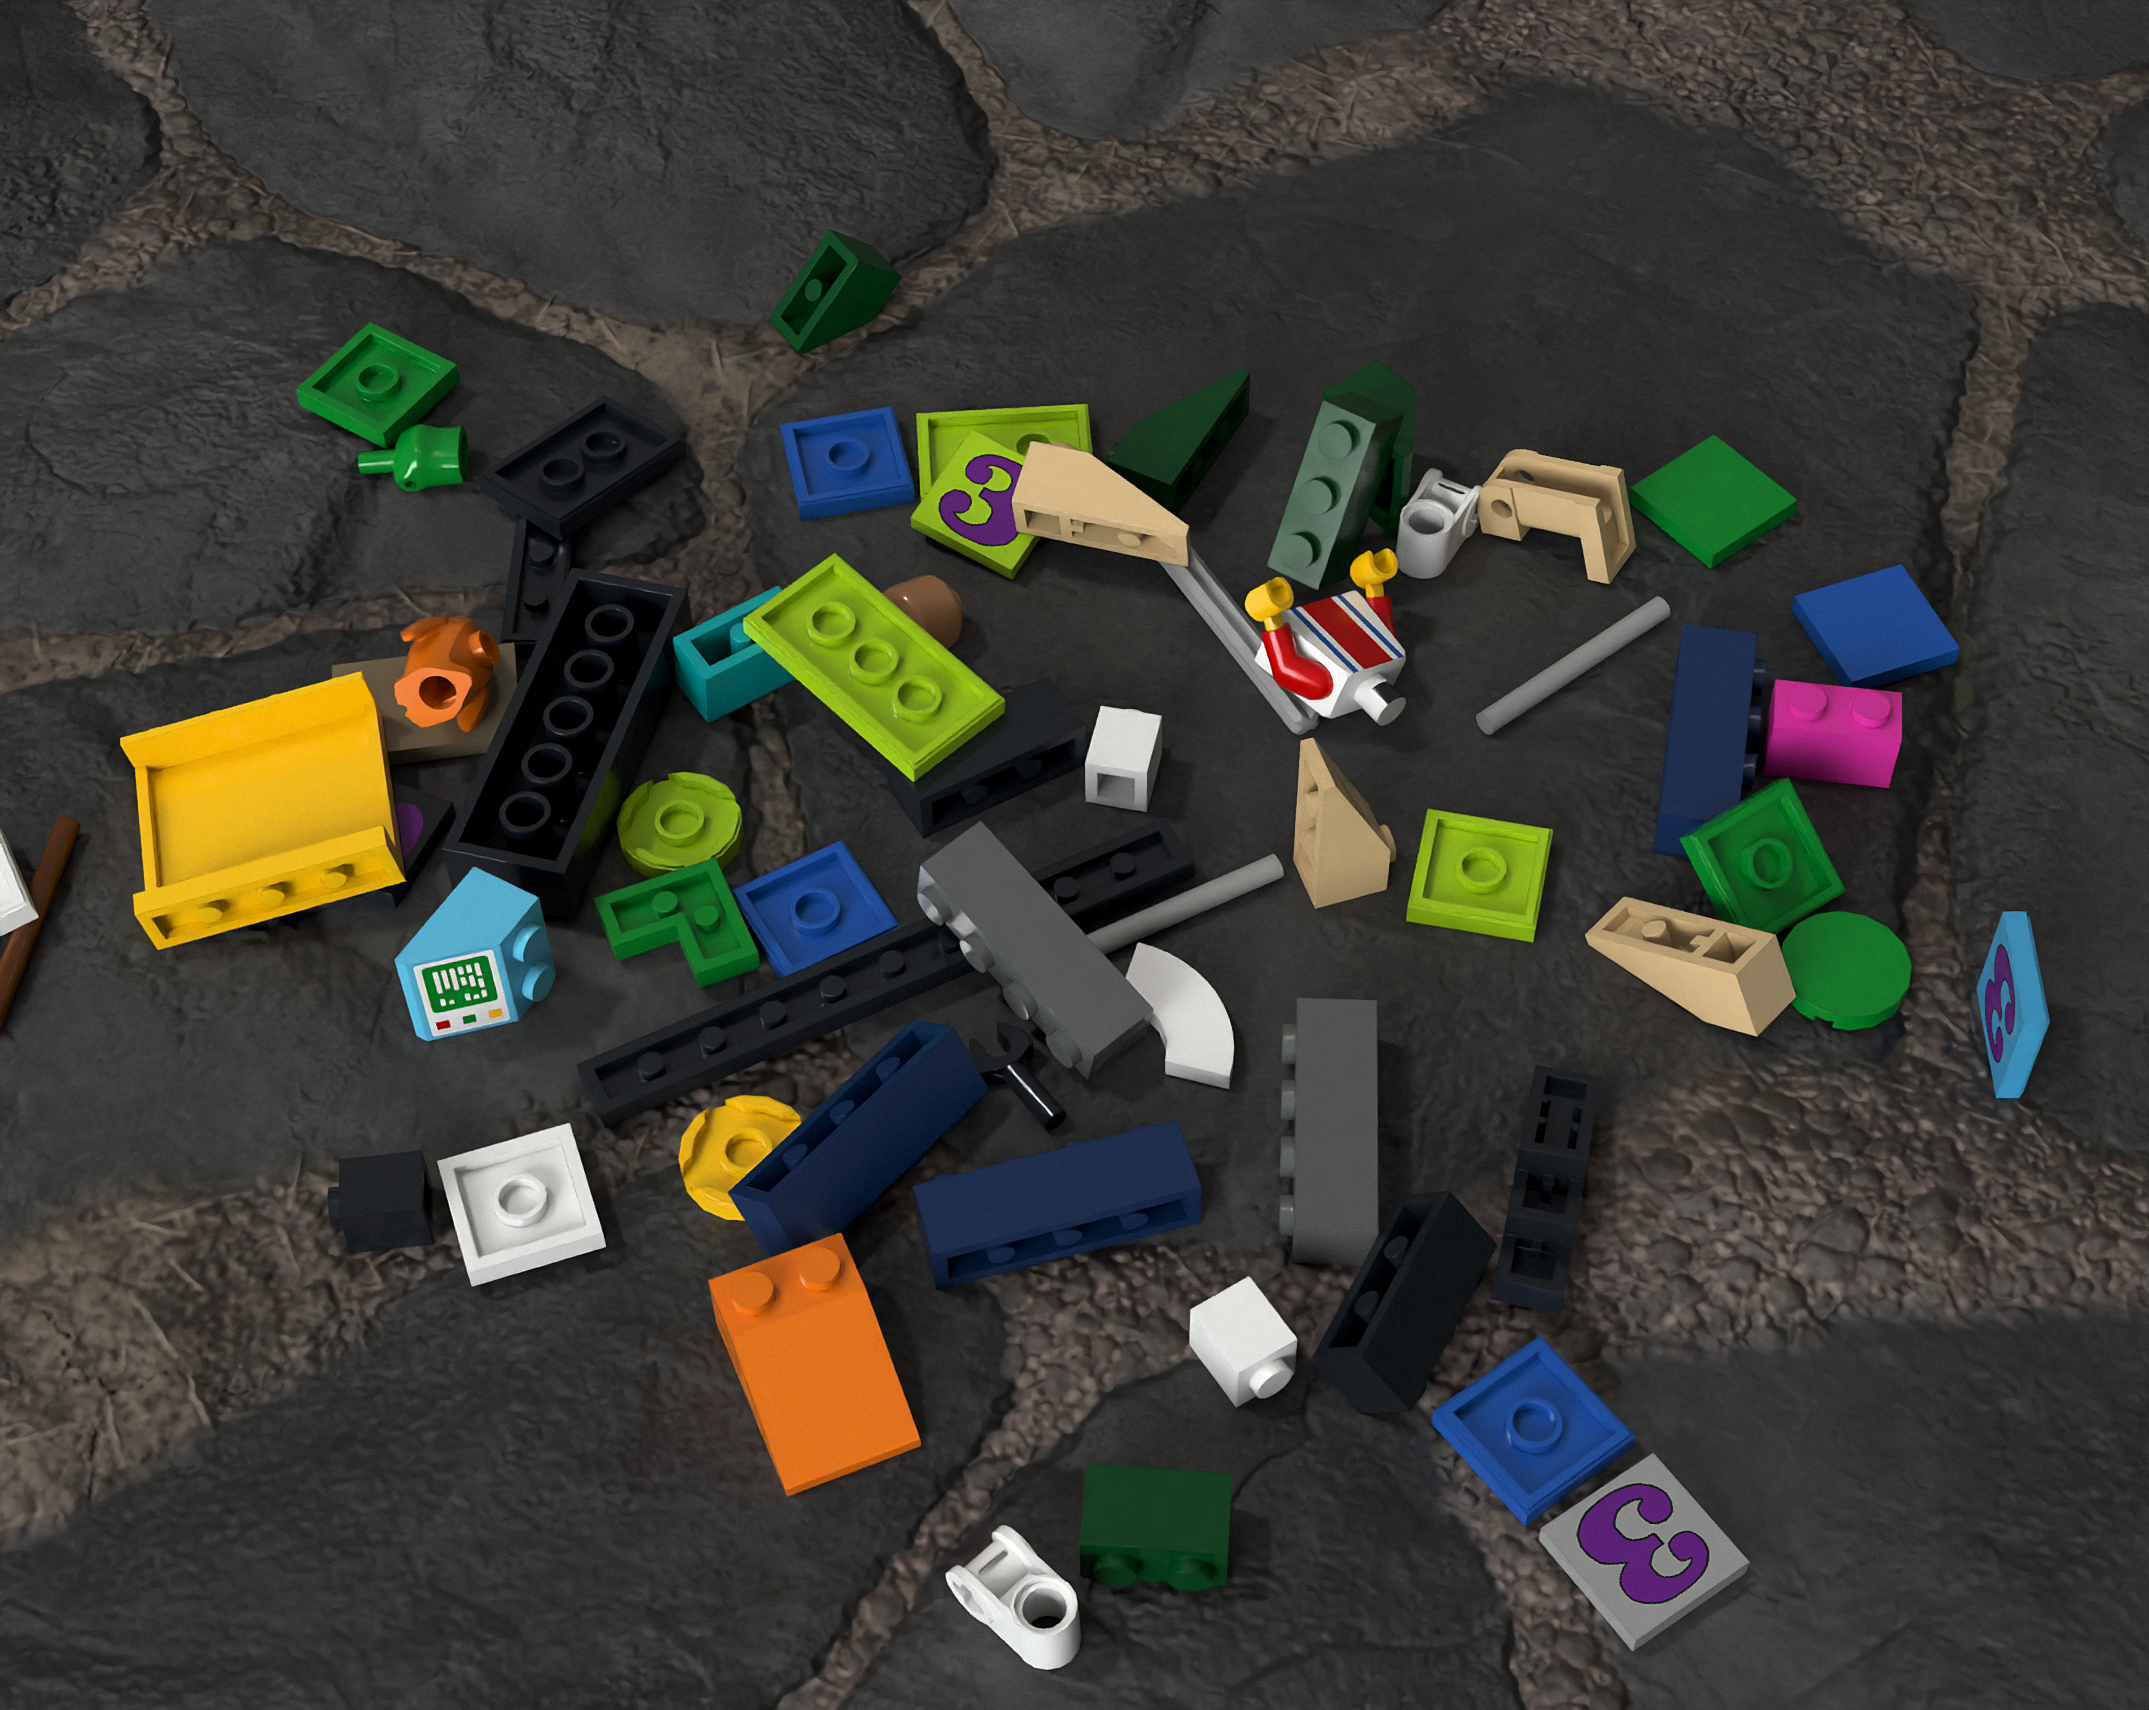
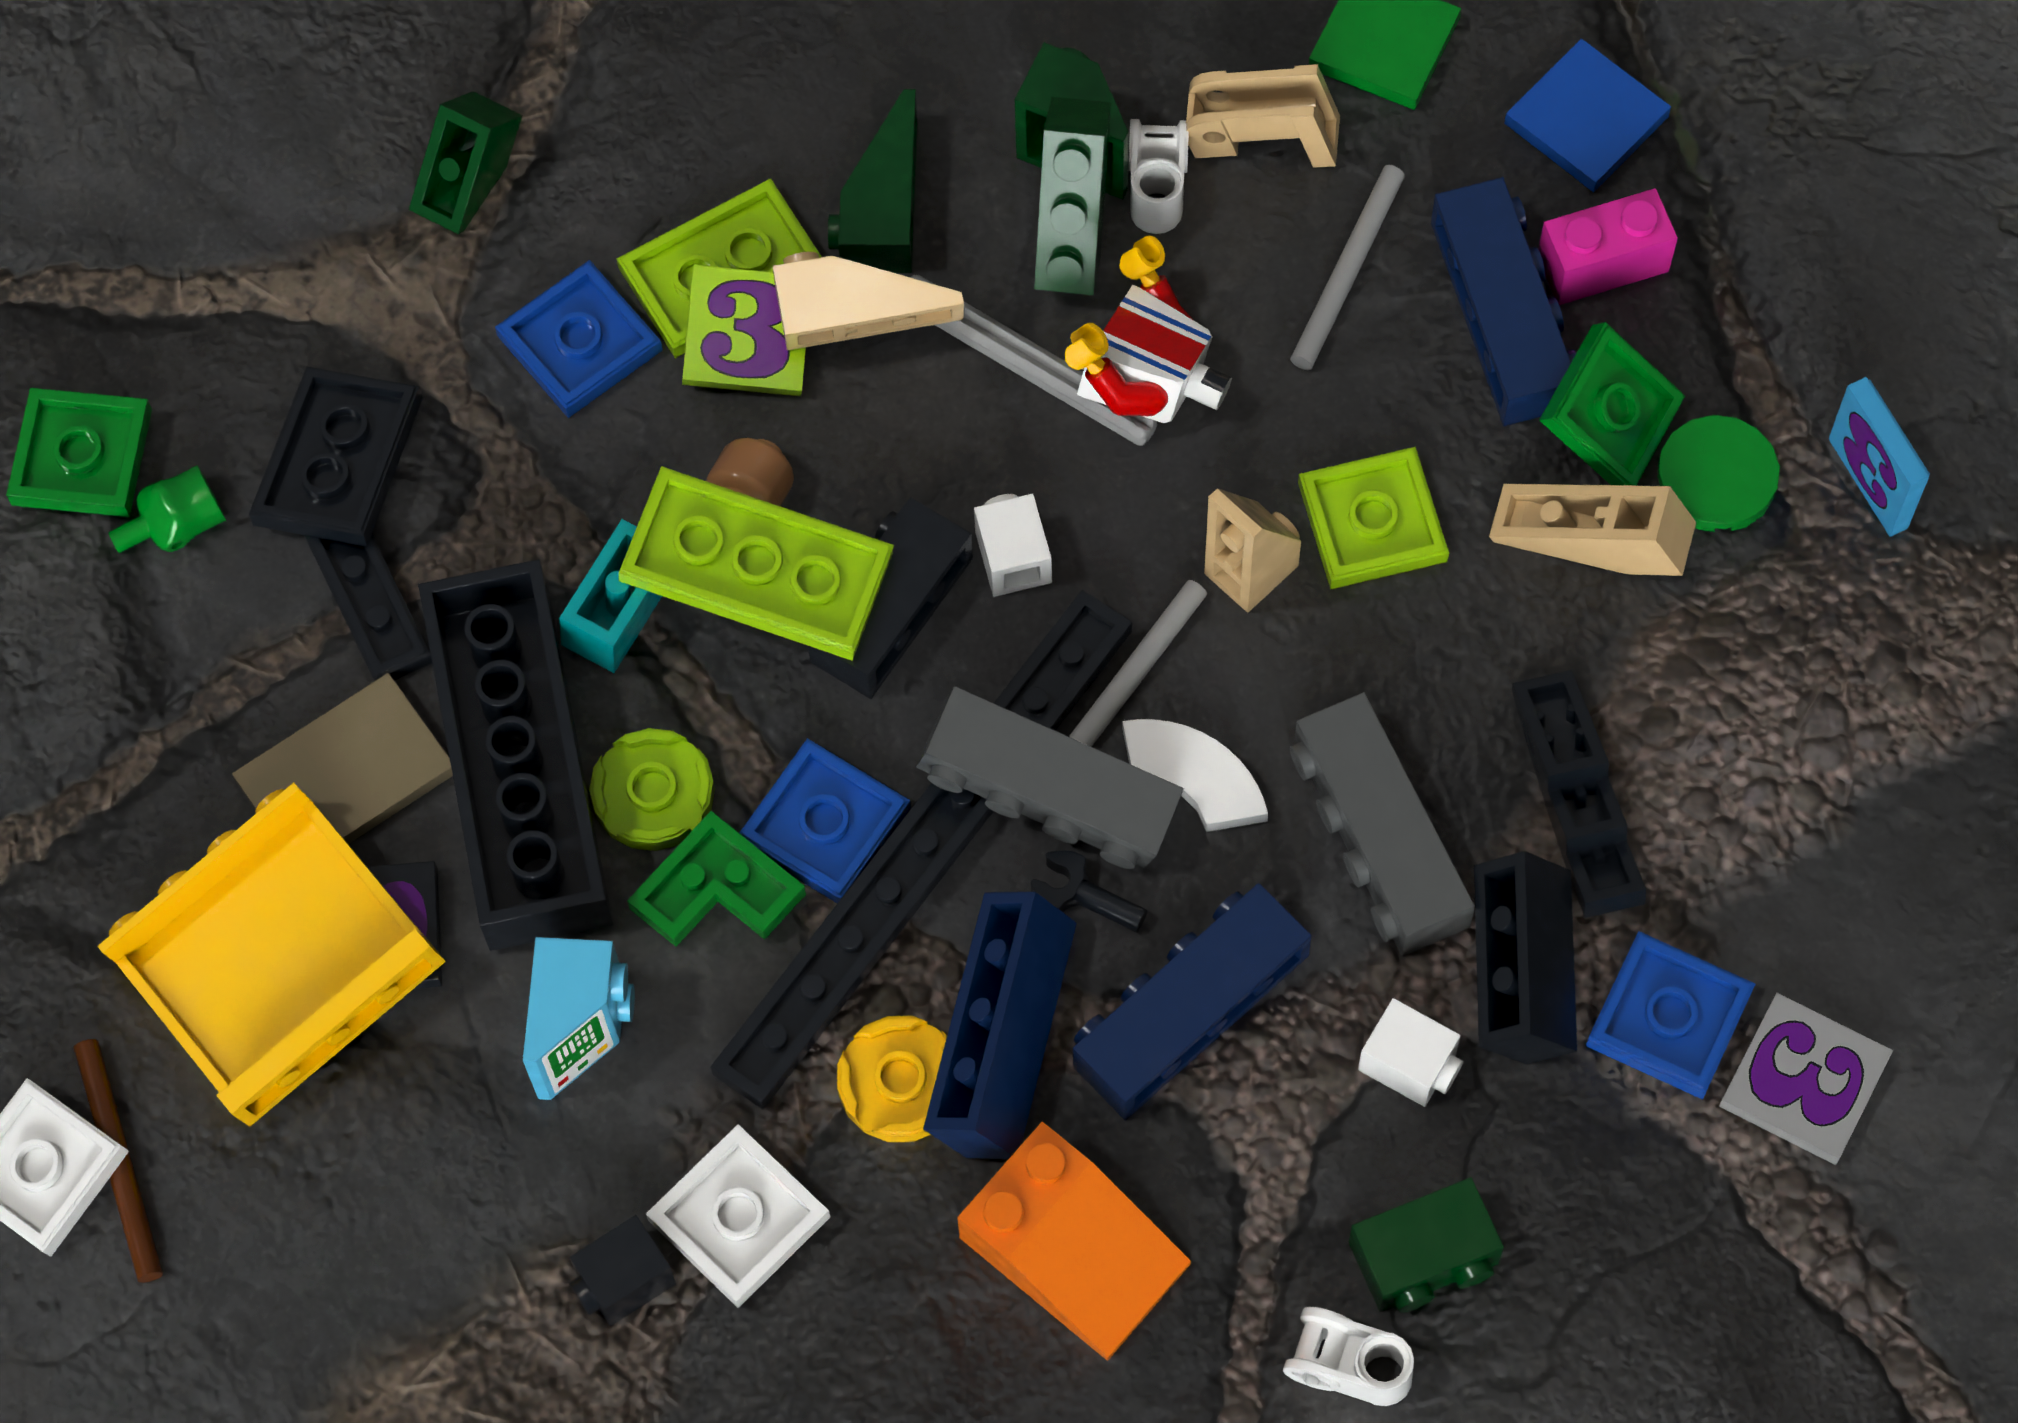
camera: 25 degrees left, 15 degrees up
orange animal [394,615,500,732] -> none

